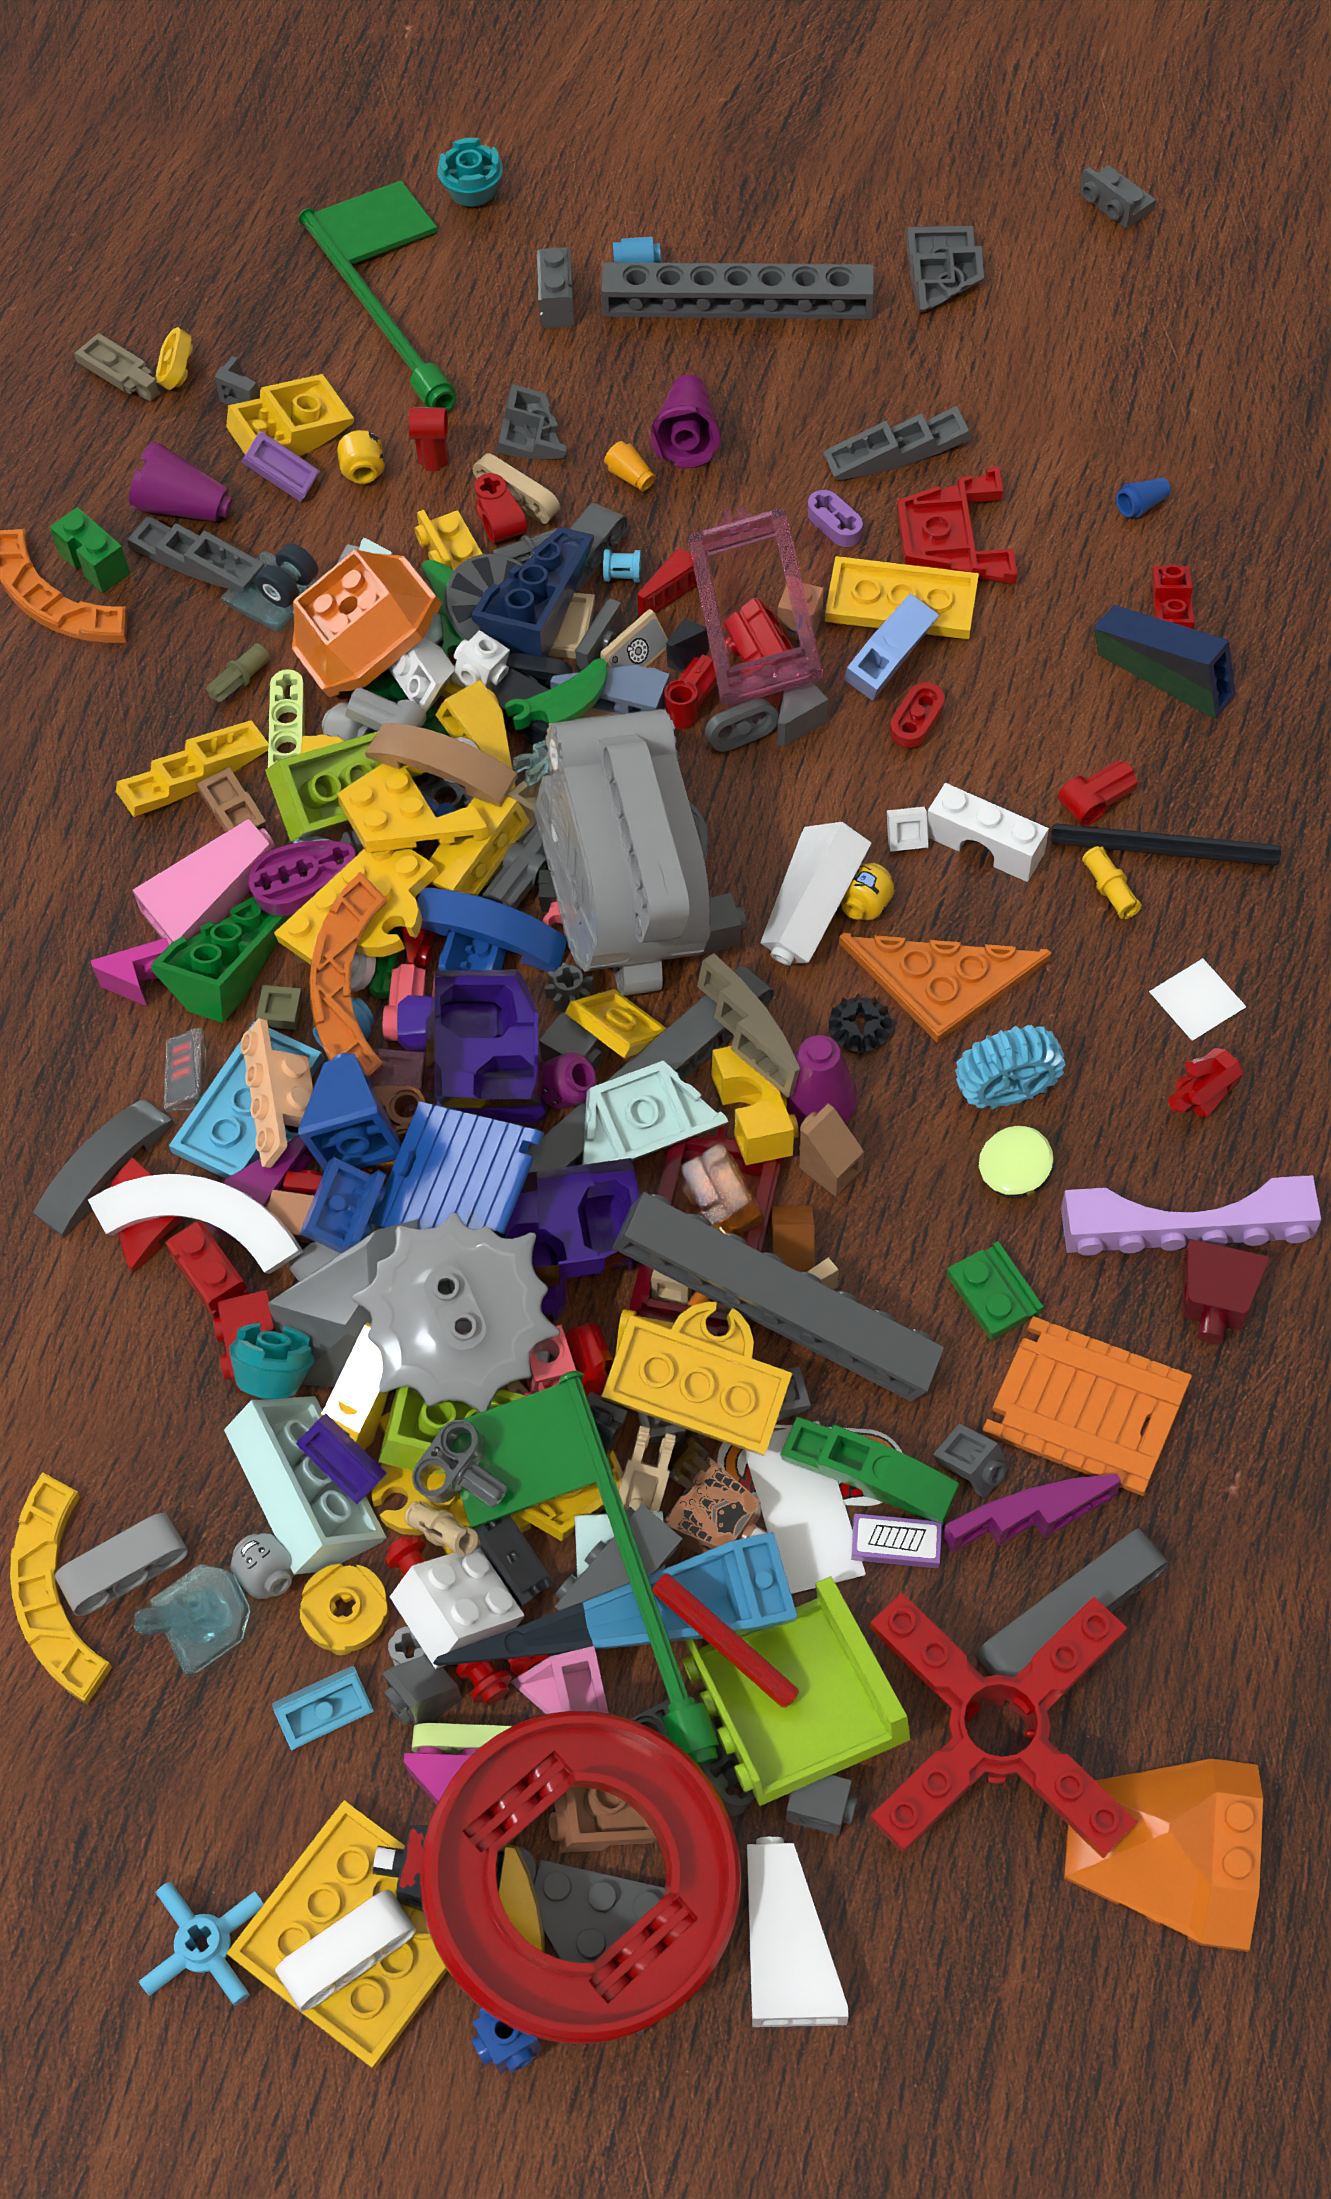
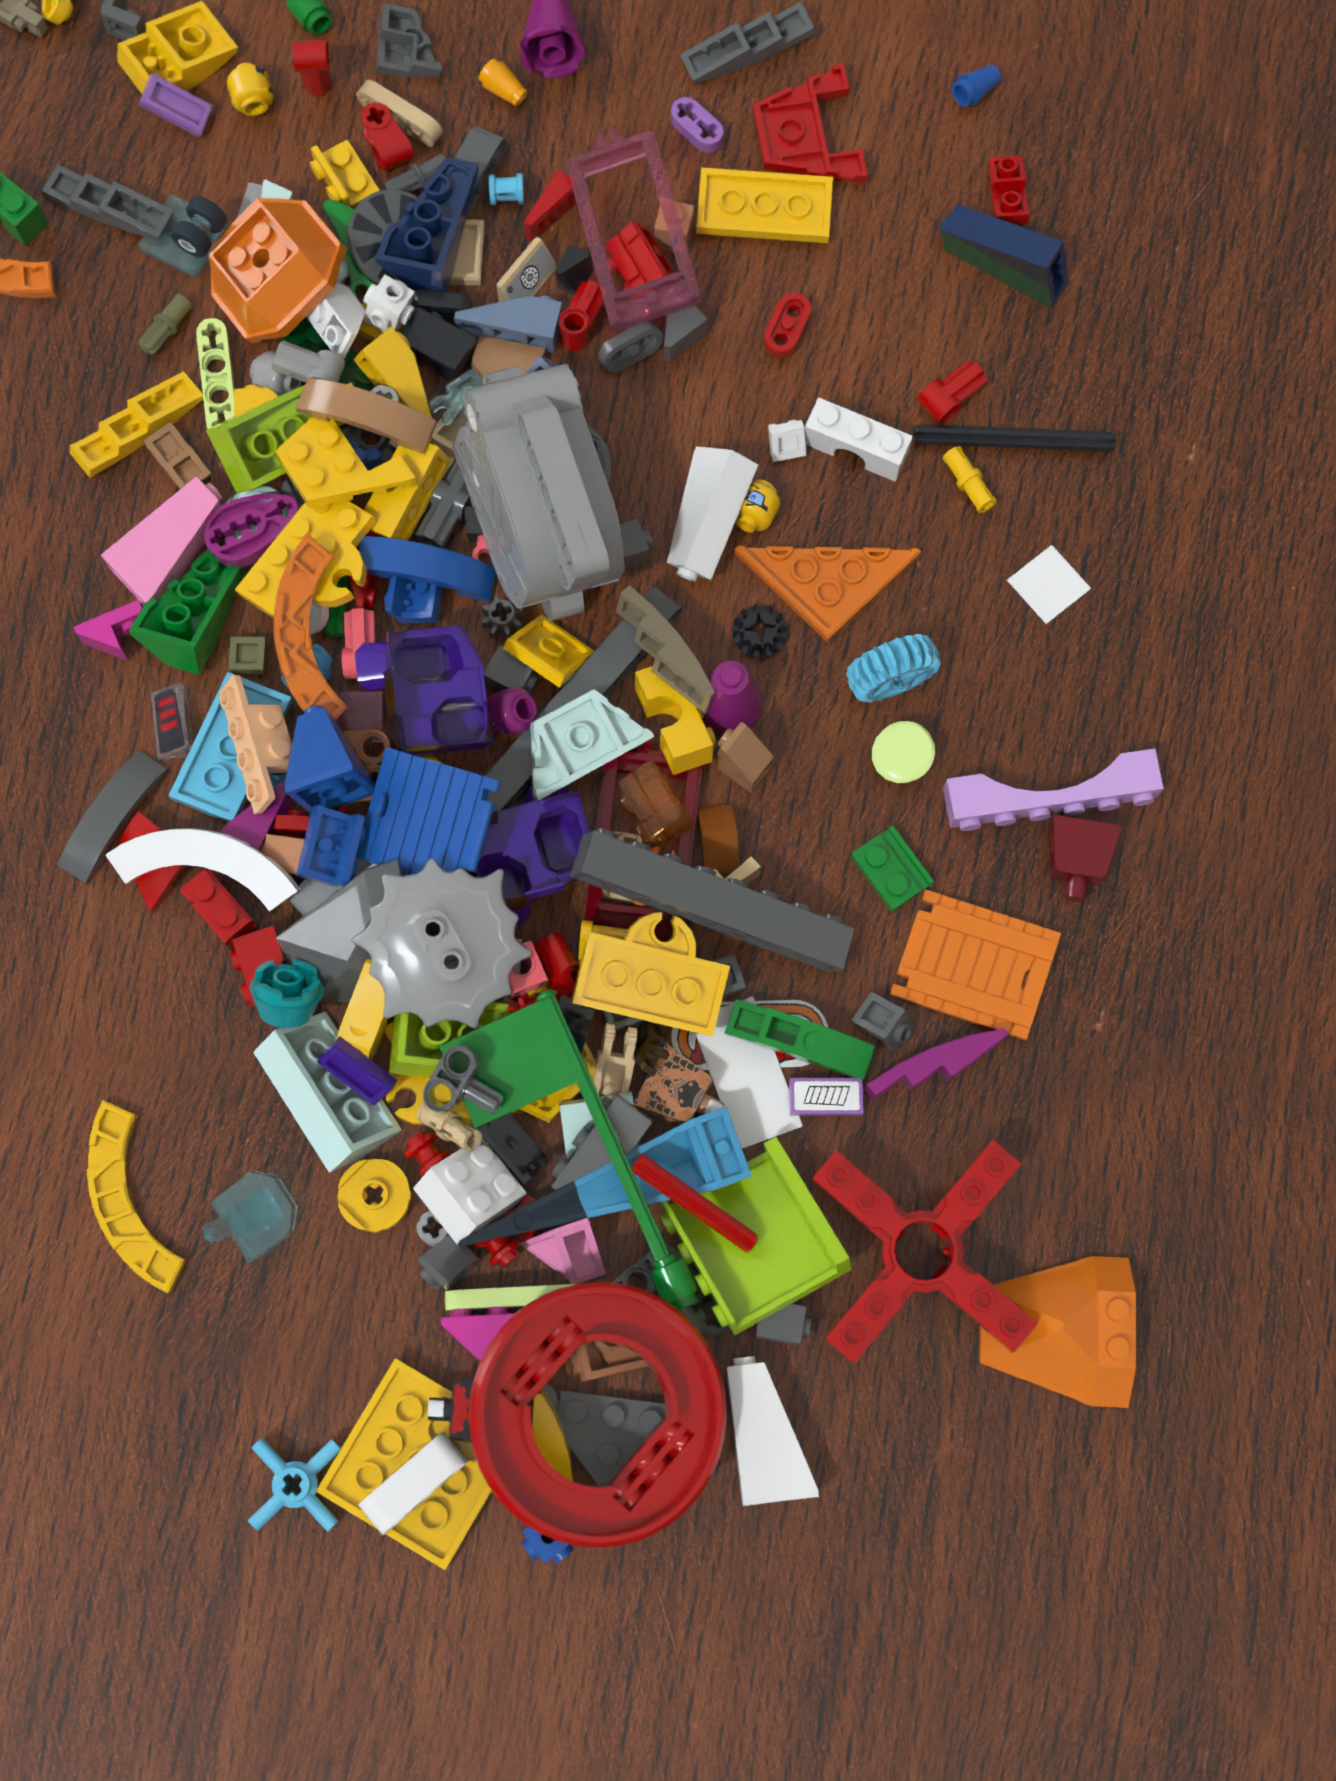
camera: 10 degrees left, 15 degrees up
light grey beam [55,1513,188,1616] -> none
magenta cone [129,441,233,522] -> none
light grey head [230,1533,294,1599] -> none
medium azure slope [272,1666,374,1750] -> none
green piece [505,658,607,730] -> none
dark grey plate [575,599,623,672] -> none
light blue slope [844,593,939,701] -> none
dark grey beam [974,1528,1170,1678] -> none
red rock [1167,1048,1243,1117] -> none

